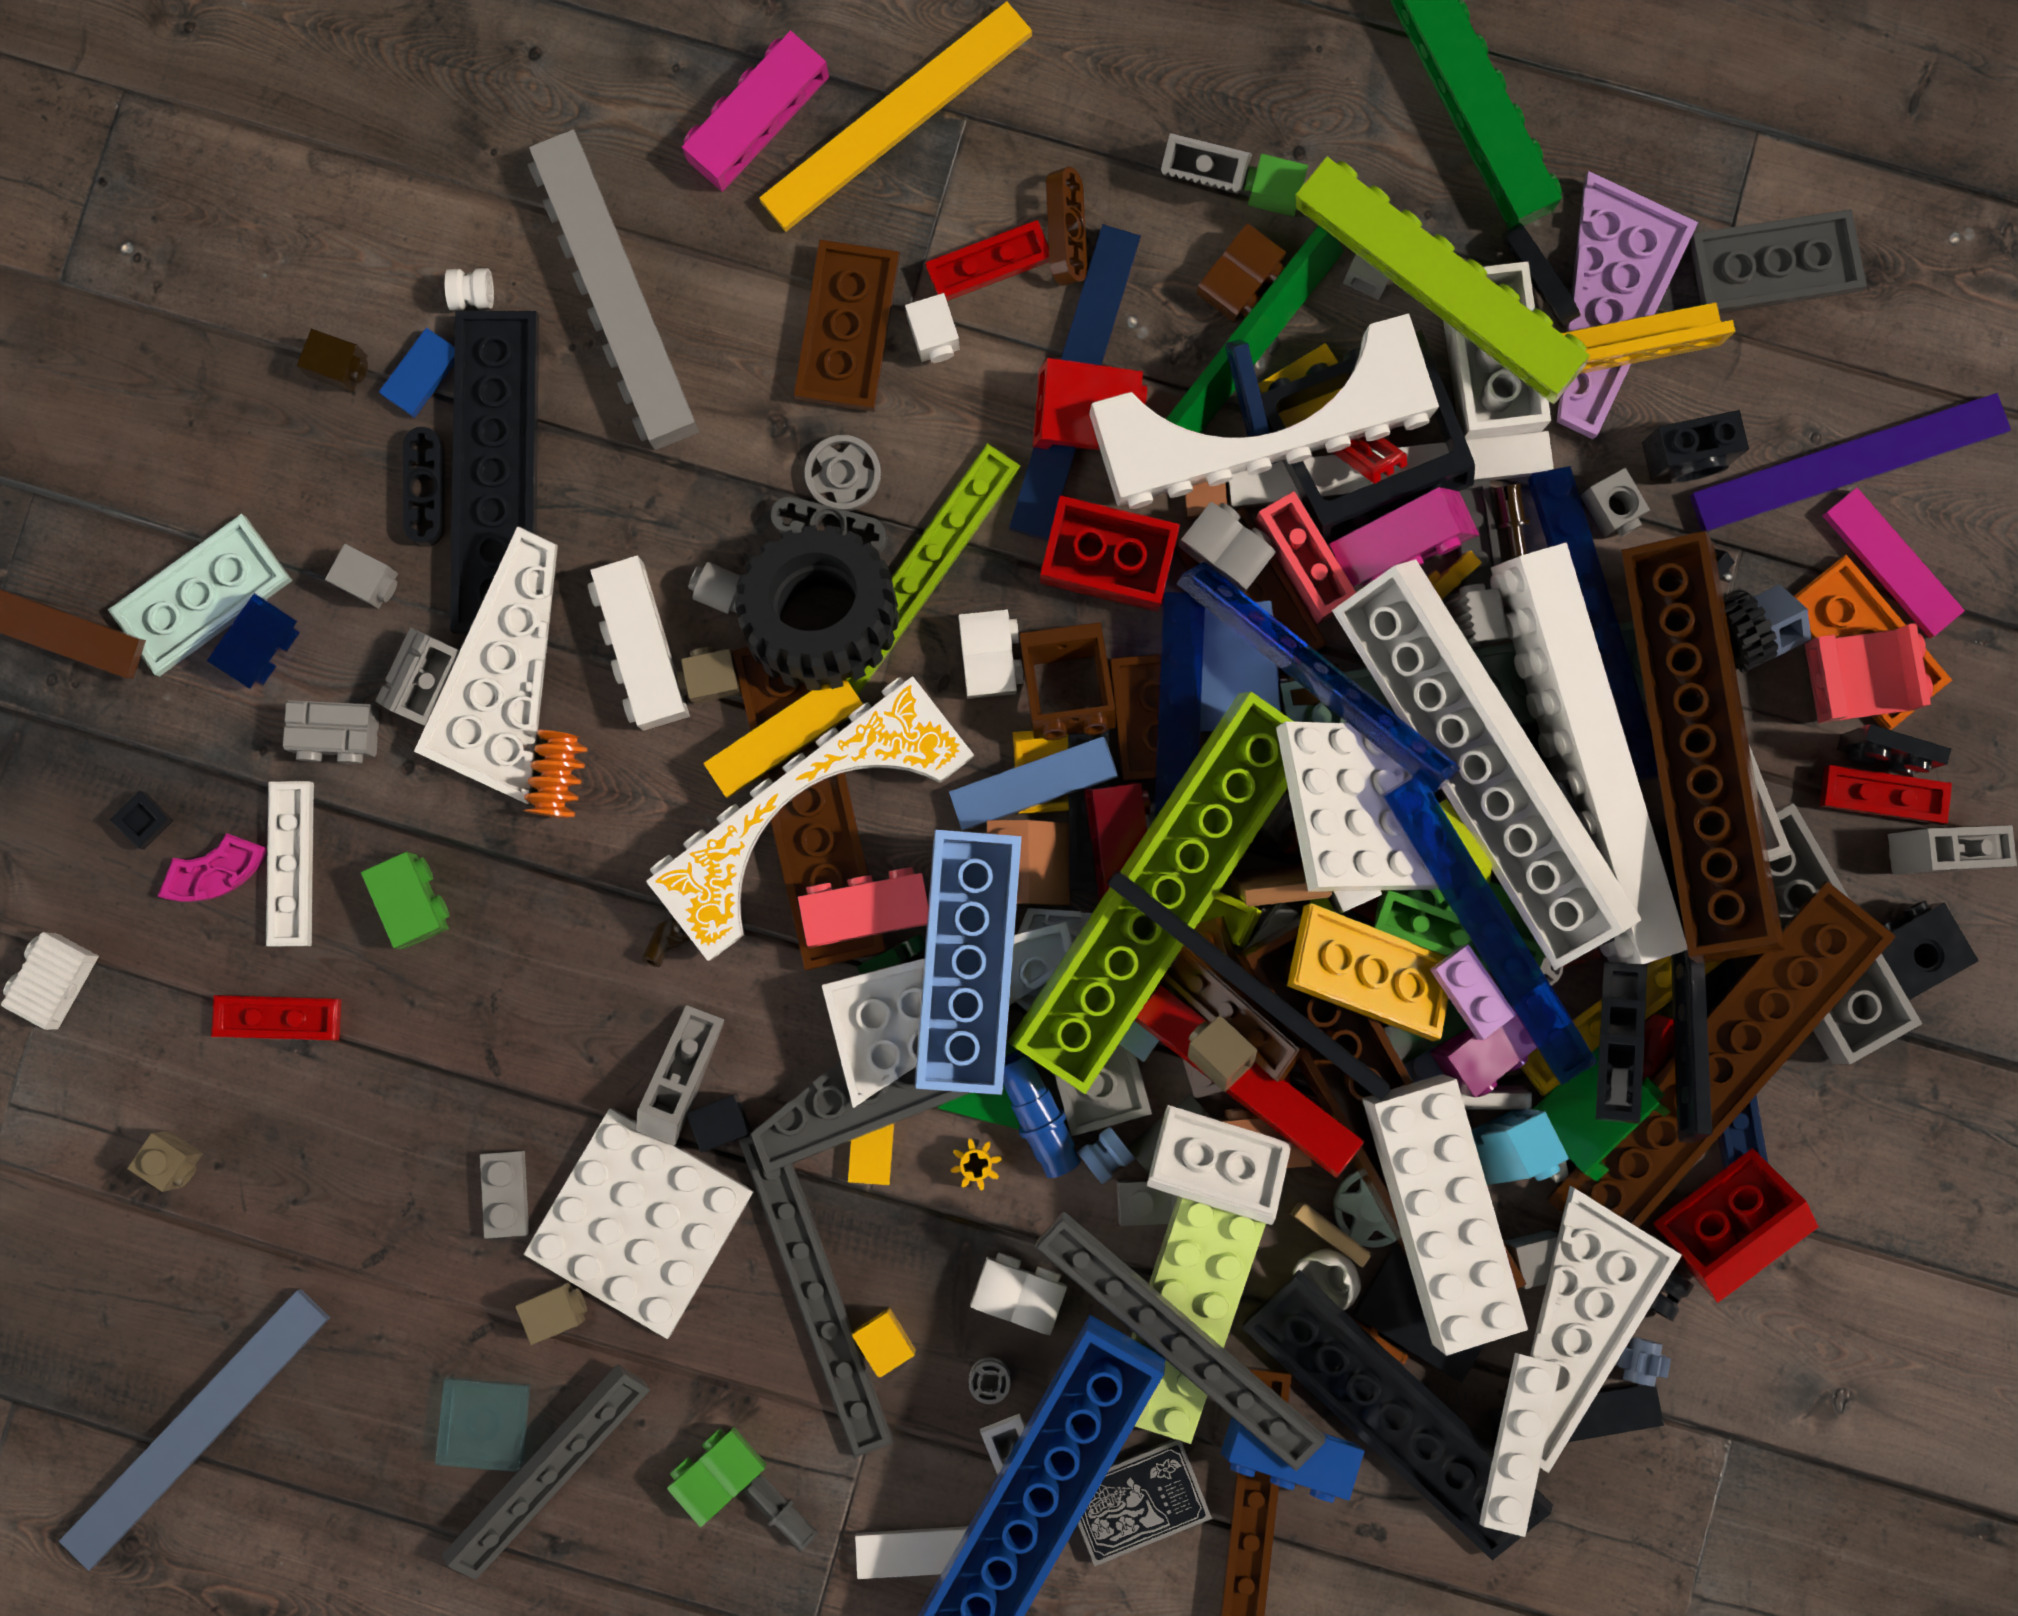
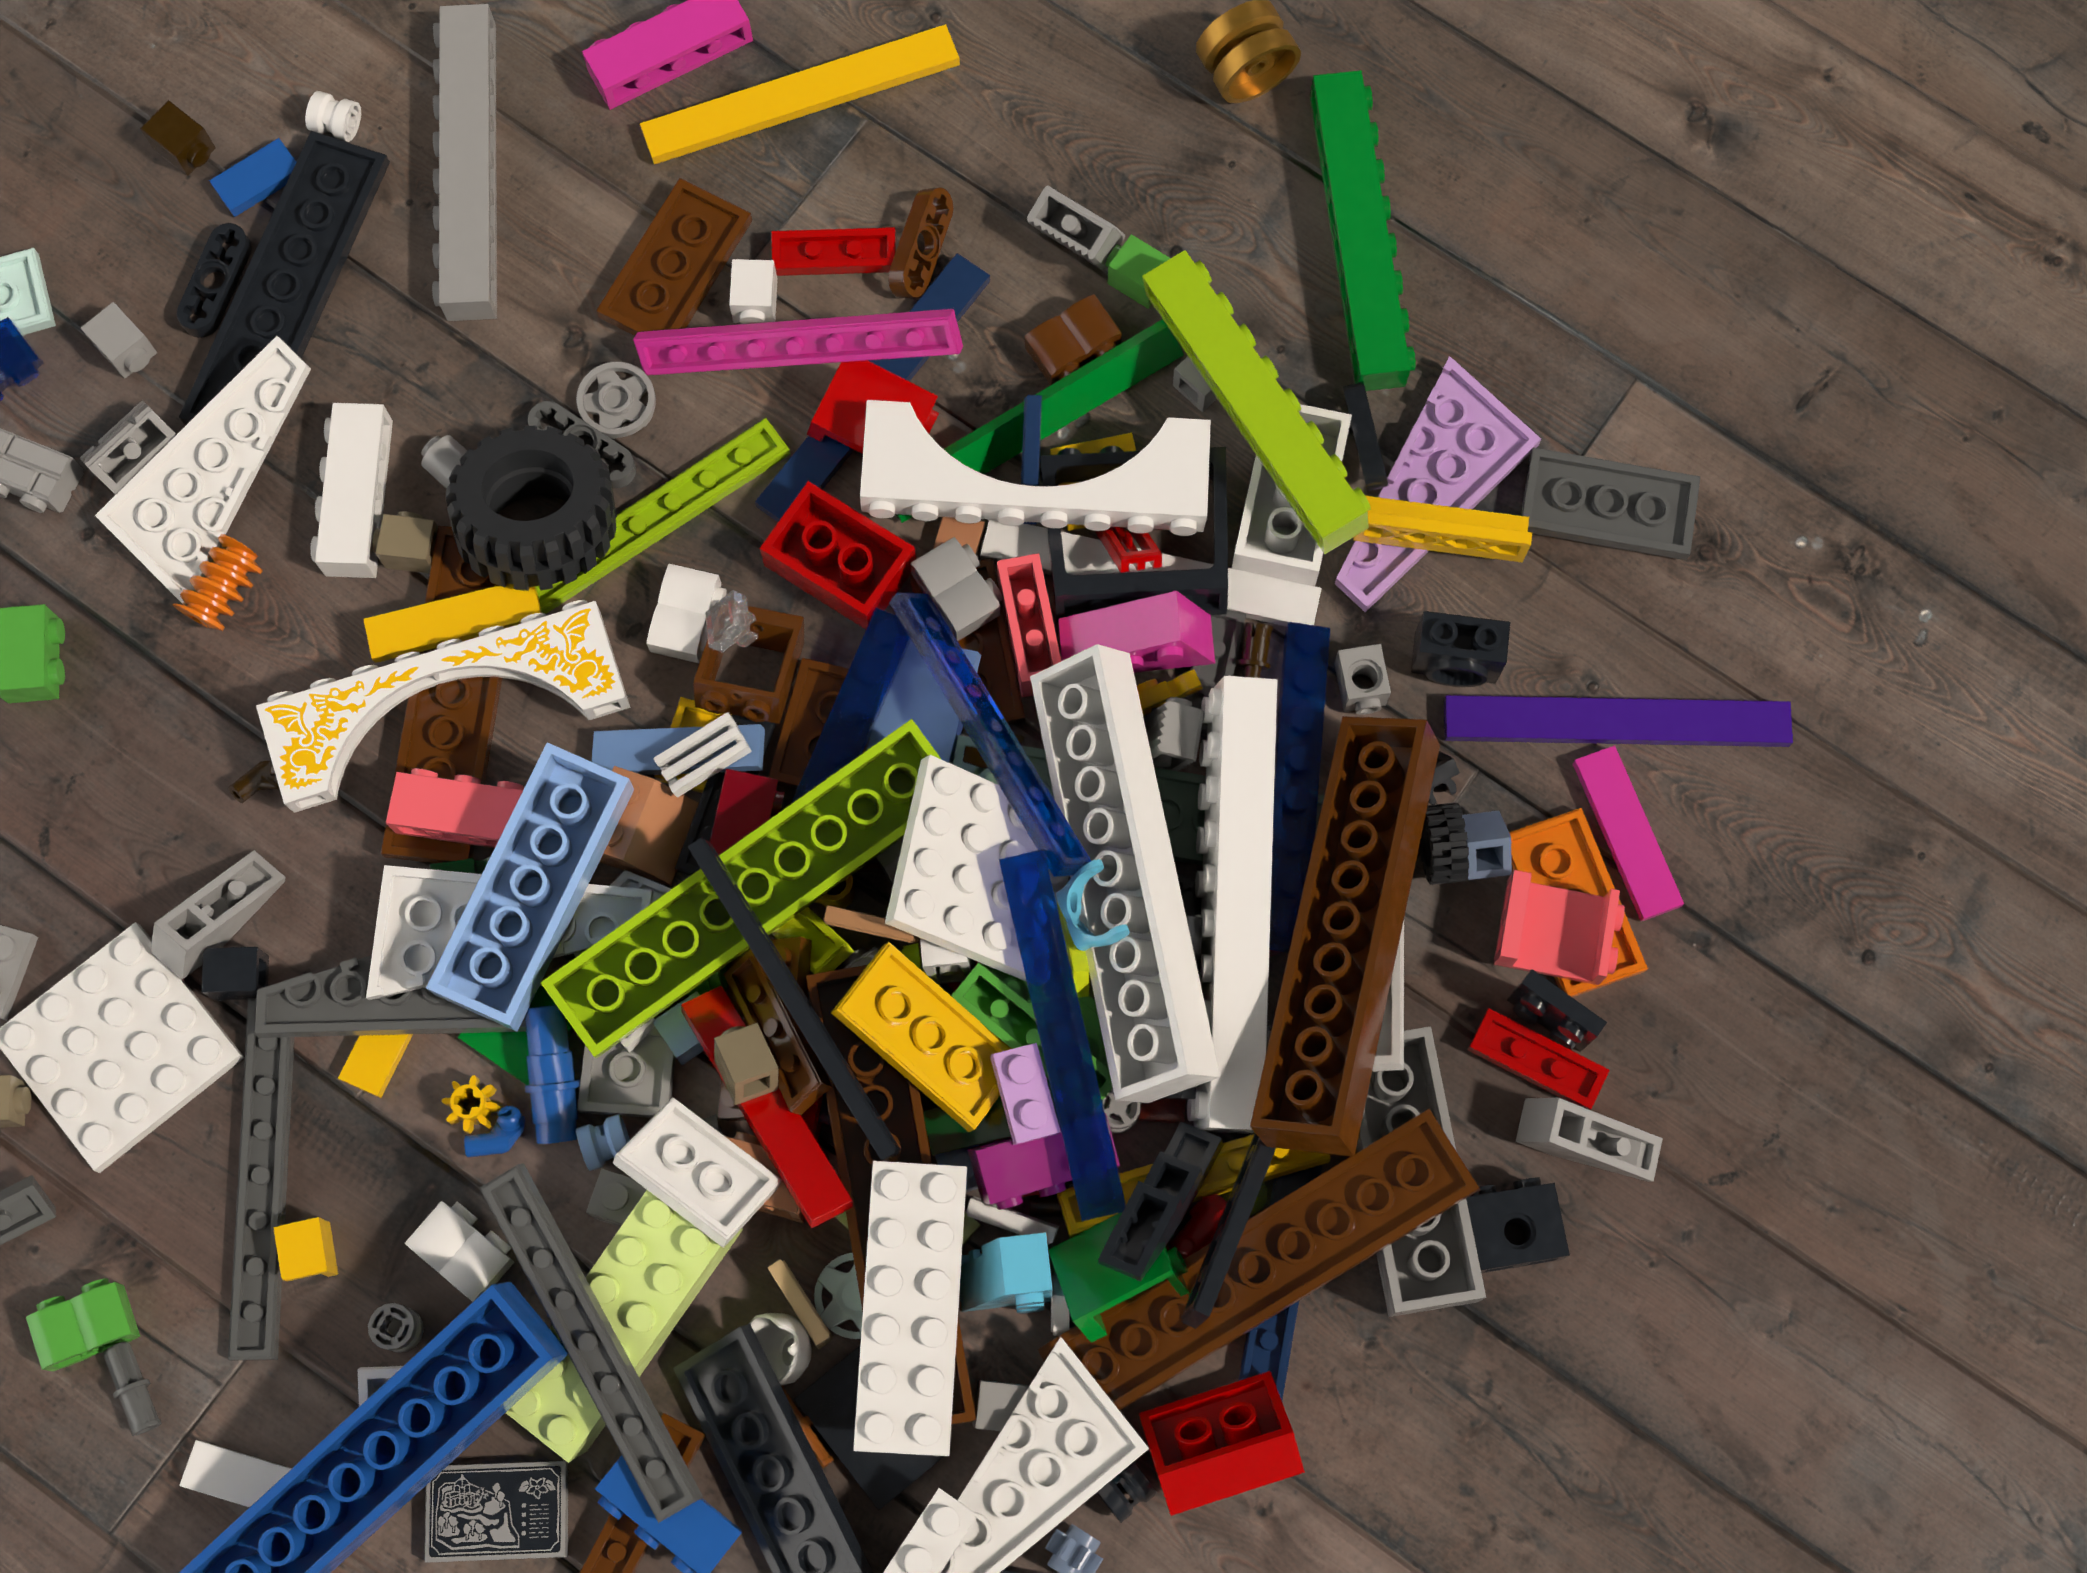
camera: 20 degrees right, 10 degrees down
none -> blue arm [464,1106,525,1158]
none -> dark pink tile [633,309,963,375]
none -> white tile [653,712,752,798]
none -> clear tile [705,590,758,653]
none -> medium azure cap [1056,859,1130,951]

